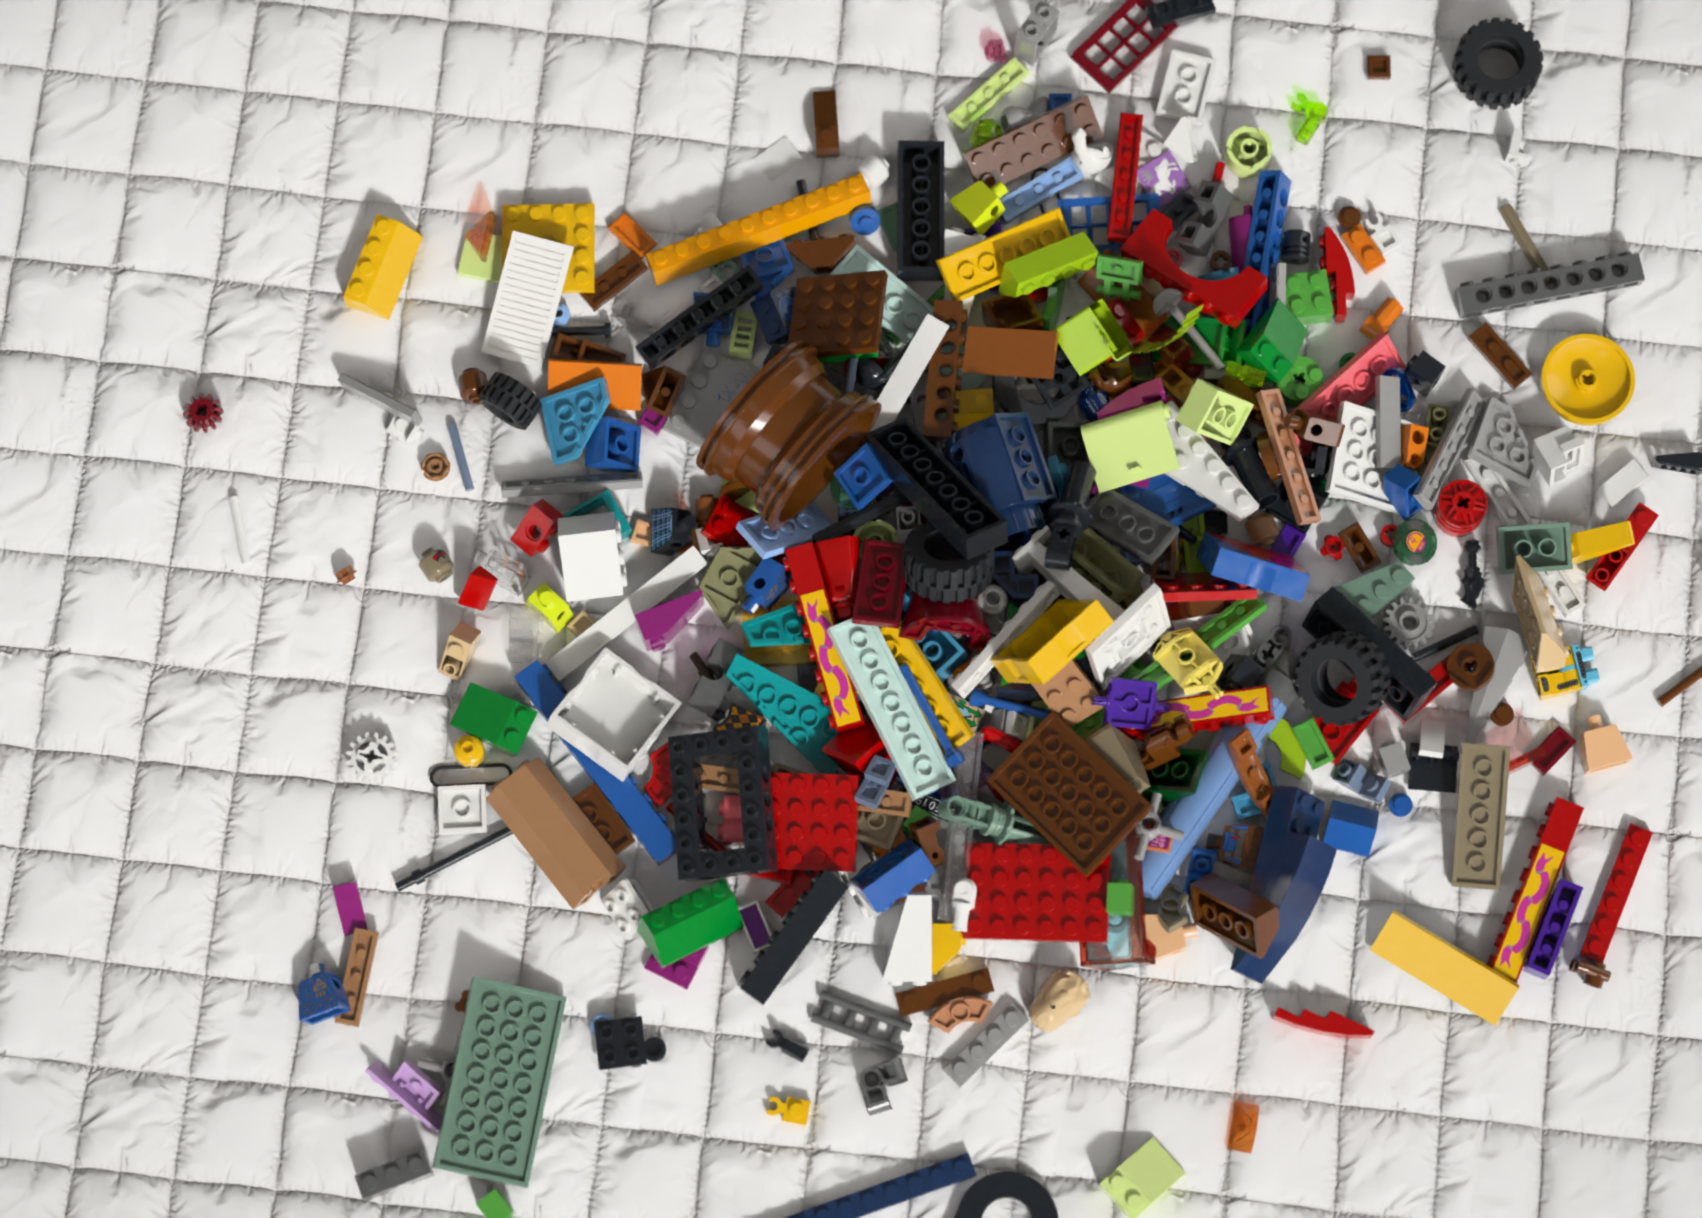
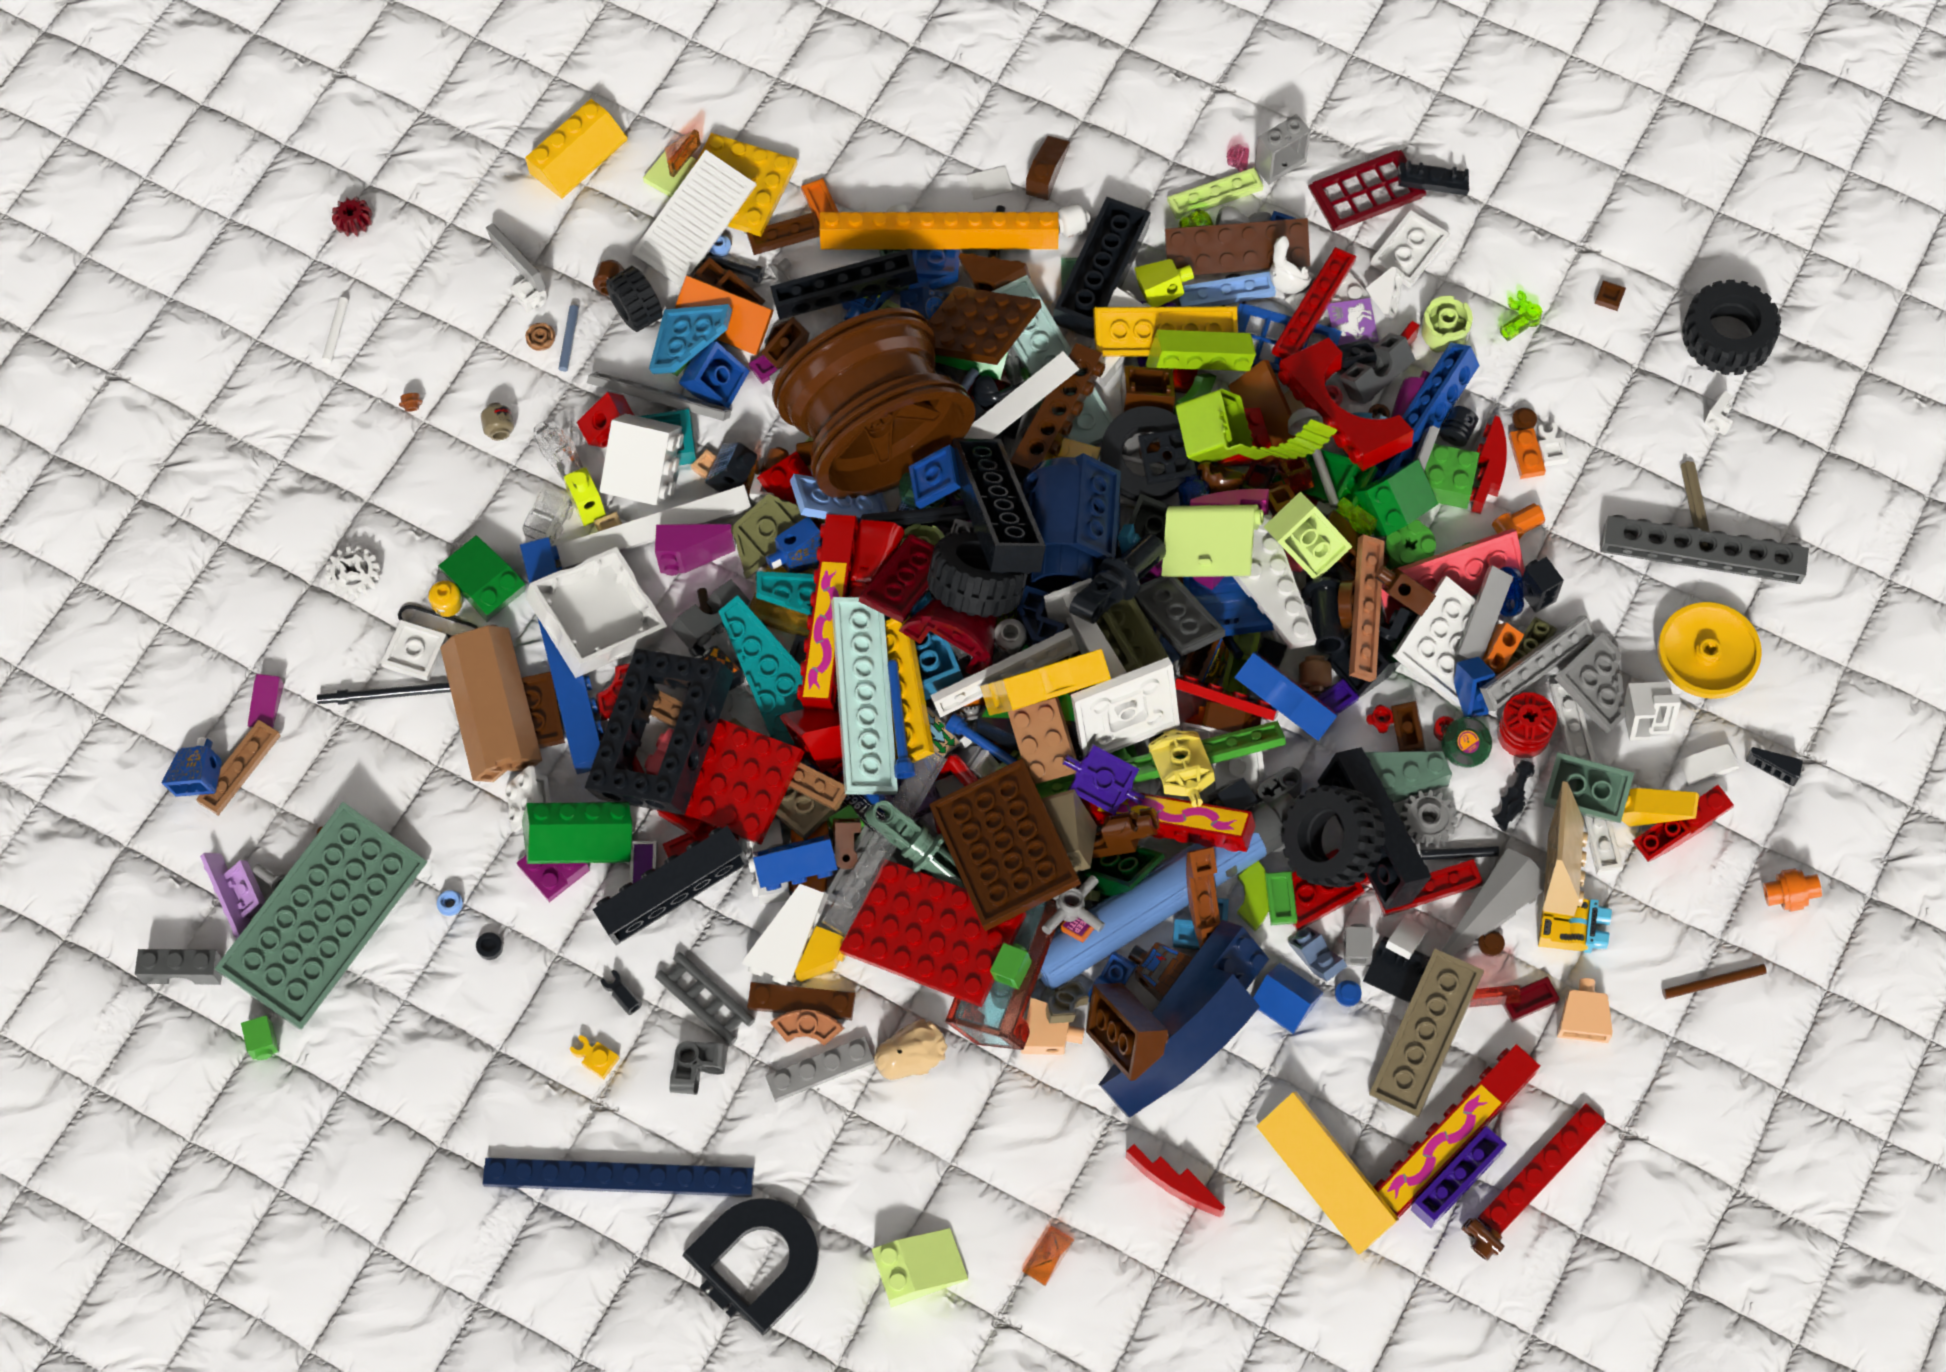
camera: 25 degrees right, 10 degrees down
tan slope [438,622,481,681] -> none
red slope [458,566,498,611] -> none
black hinge [594,1016,647,1070] -> none
blue wheel [849,204,880,235] -> none
sand blue slope [854,755,896,810] -> none
white arm [951,878,977,932] -> none
dark orange tile [962,326,1059,379] -> none
bright green plate [1096,254,1143,301] -> none
reddish brown plate [1447,643,1495,692] -> none
reddish brown plate [1468,323,1532,390] -> none

